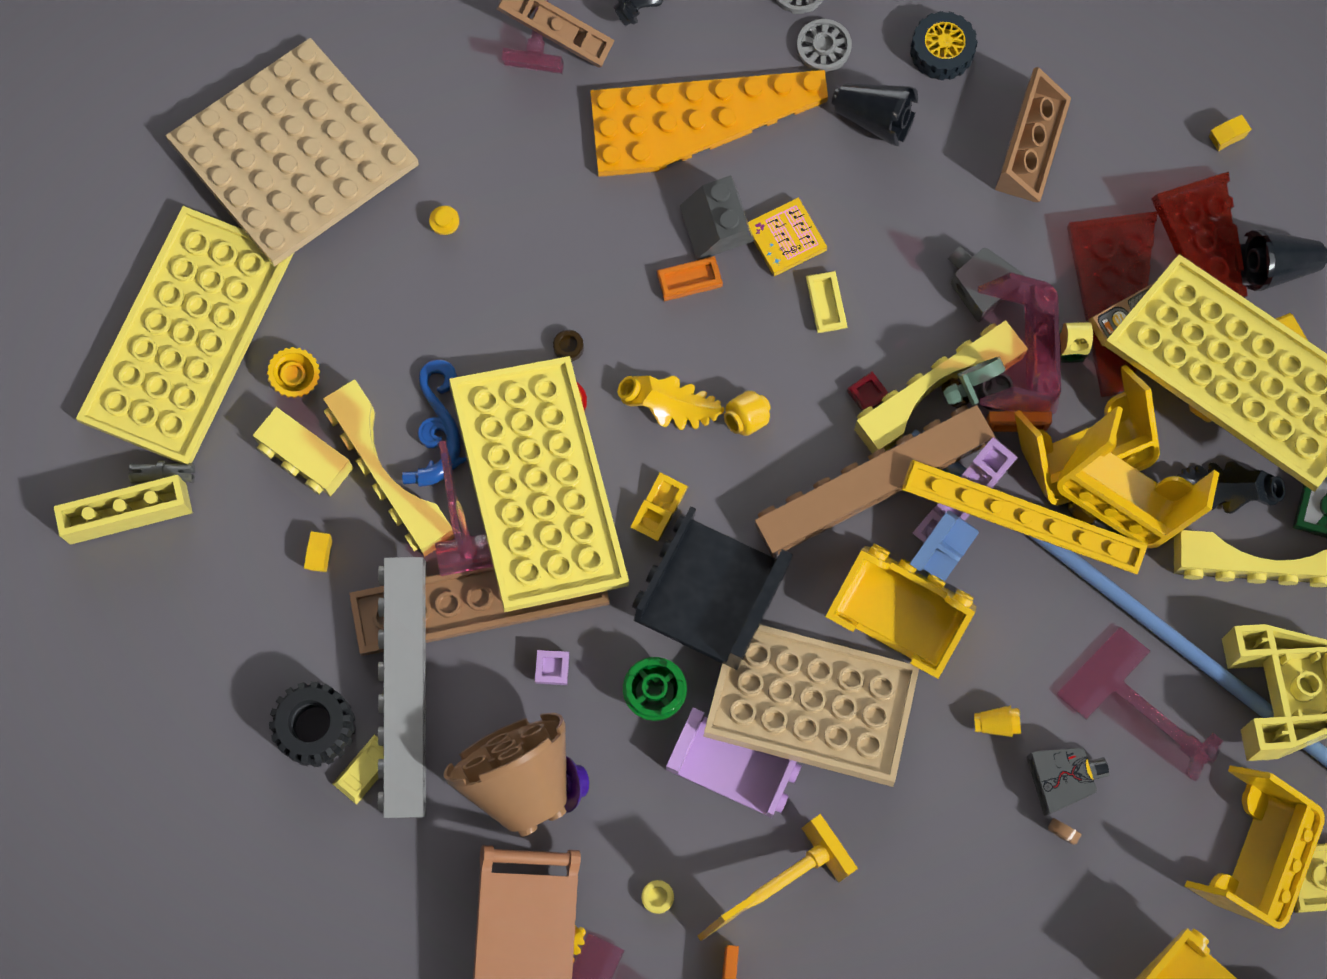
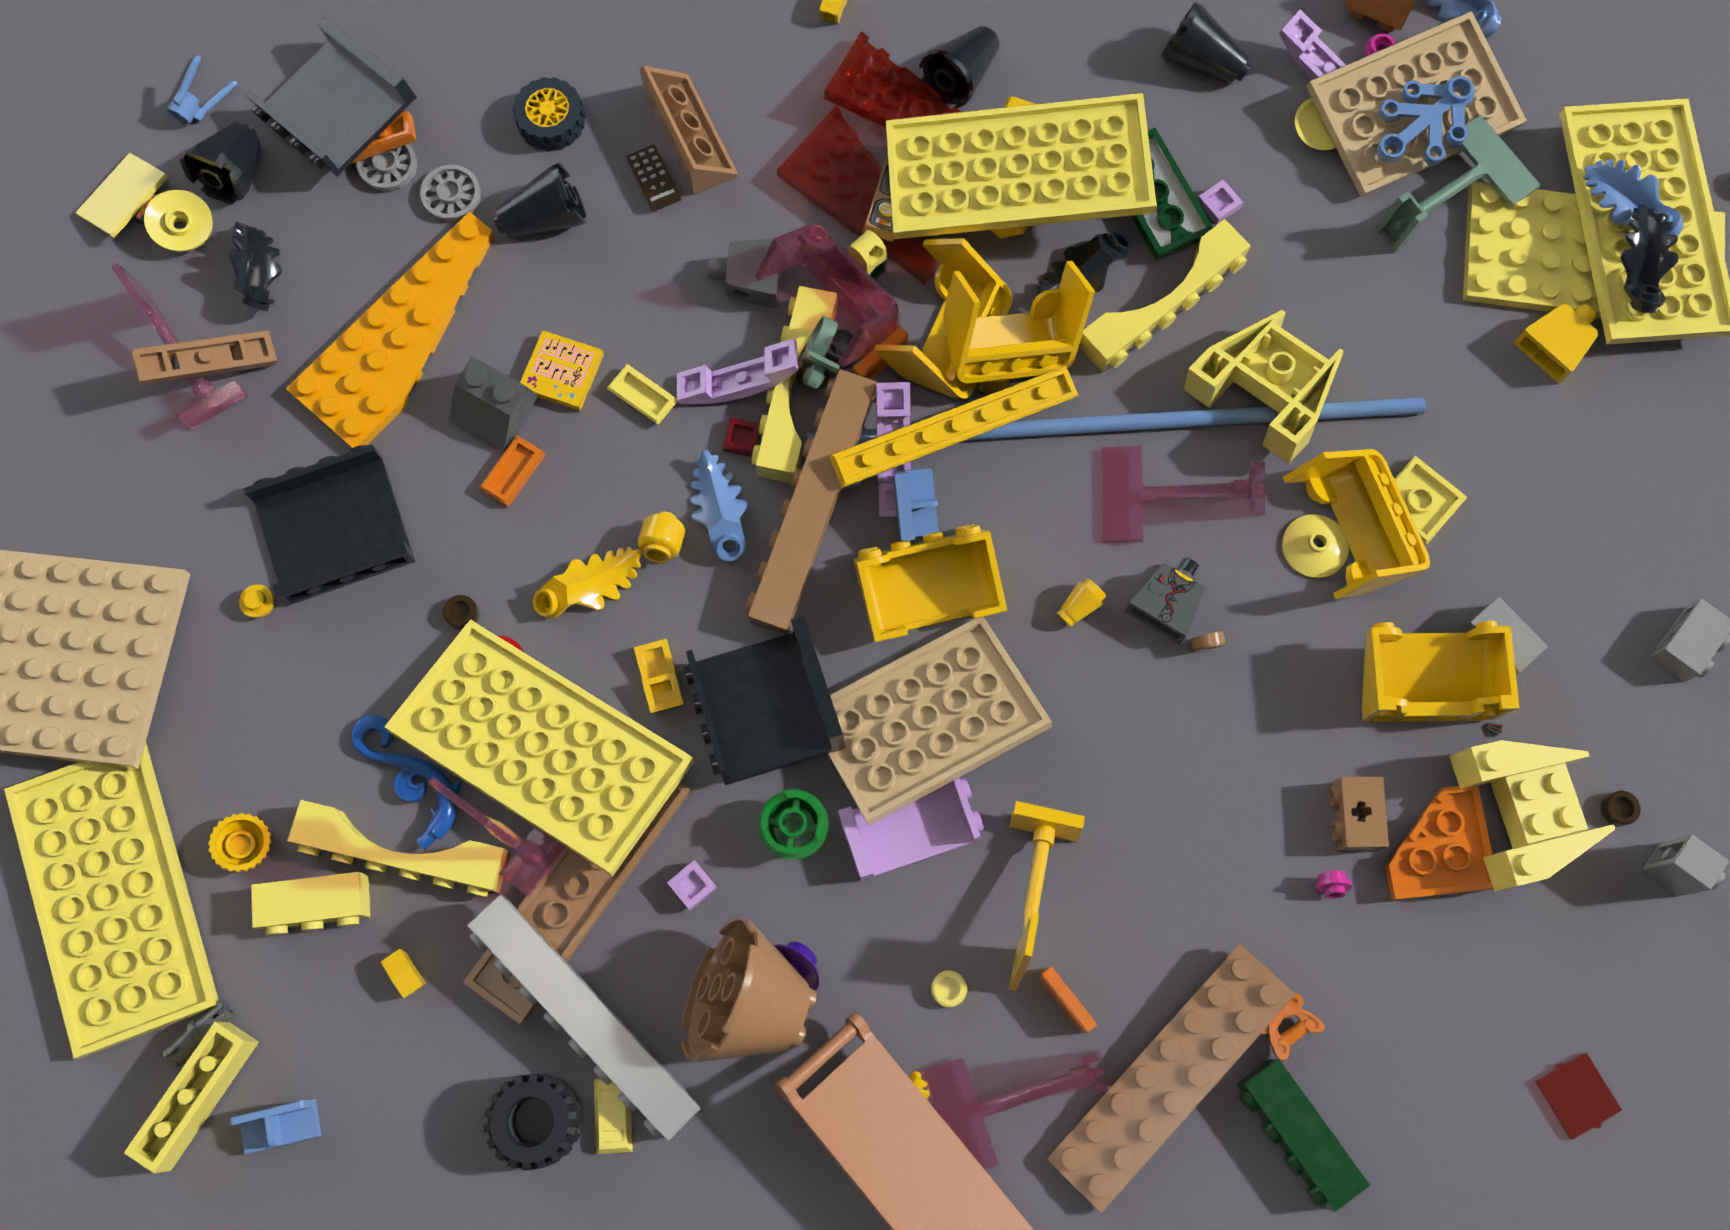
camera: 45 degrees left, 0 degrees up
none -> medium blue panel [230,1099,322,1155]
none -> black panel [243,444,416,606]
none -> dark brown tile [626,144,681,213]
none -> lavender slope [677,339,798,404]
none -> medium blue plant [690,449,749,561]
none -> light yellow dish [1282,514,1349,579]

